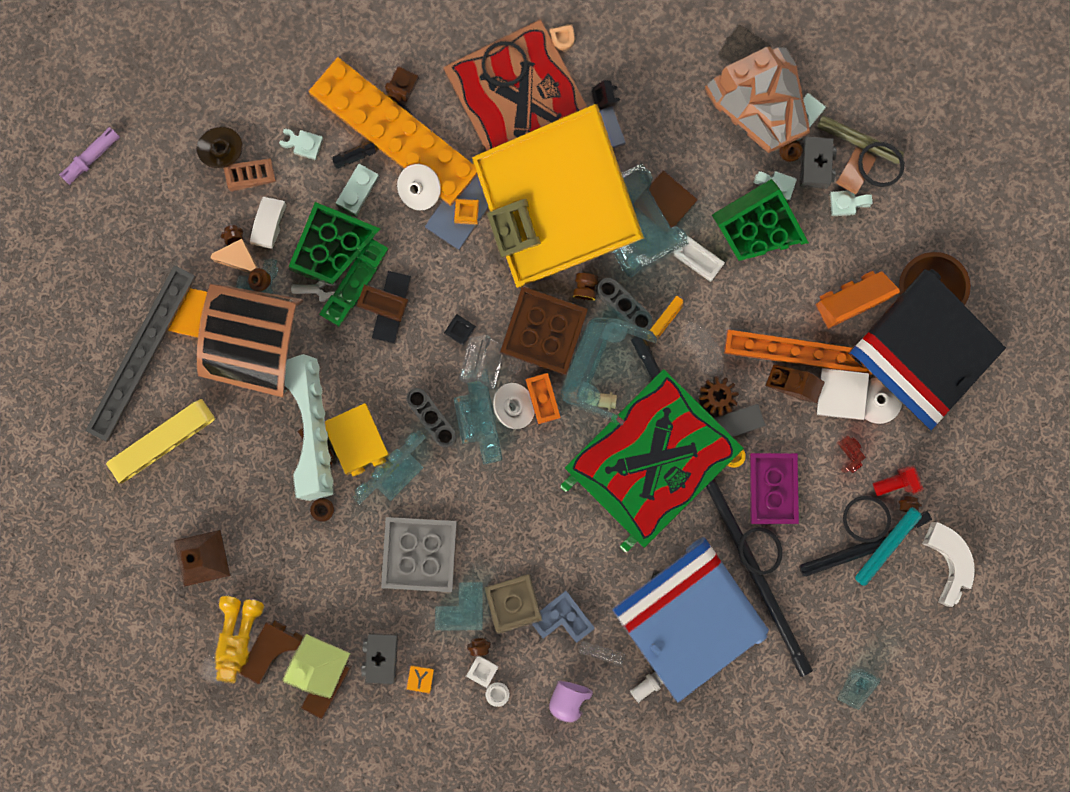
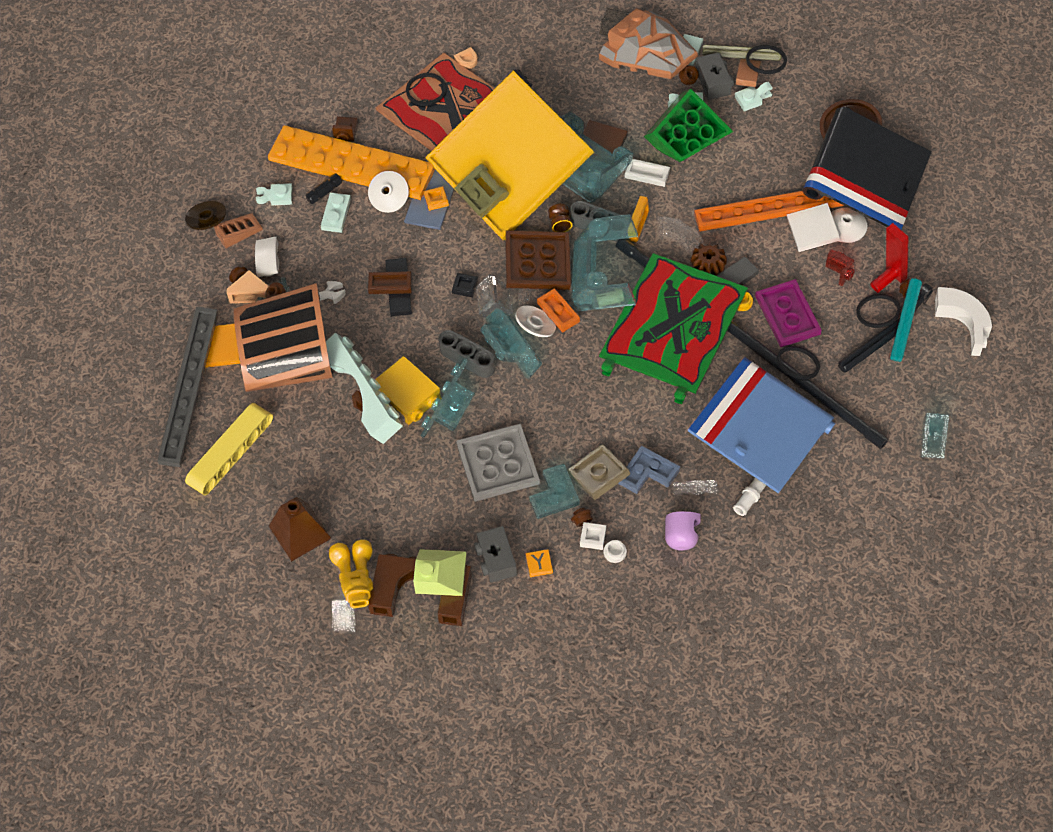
camera: 10 degrees left, 25 degrees down
lavender pin [59,127,120,185] -> none
green wedge [289,202,381,285] -> none
reddish brown plate [310,498,334,522] -> none
green slope [319,239,389,327] -> none
reddish brown slope [765,364,825,403] -> none
orange slope [816,271,900,329] -> none

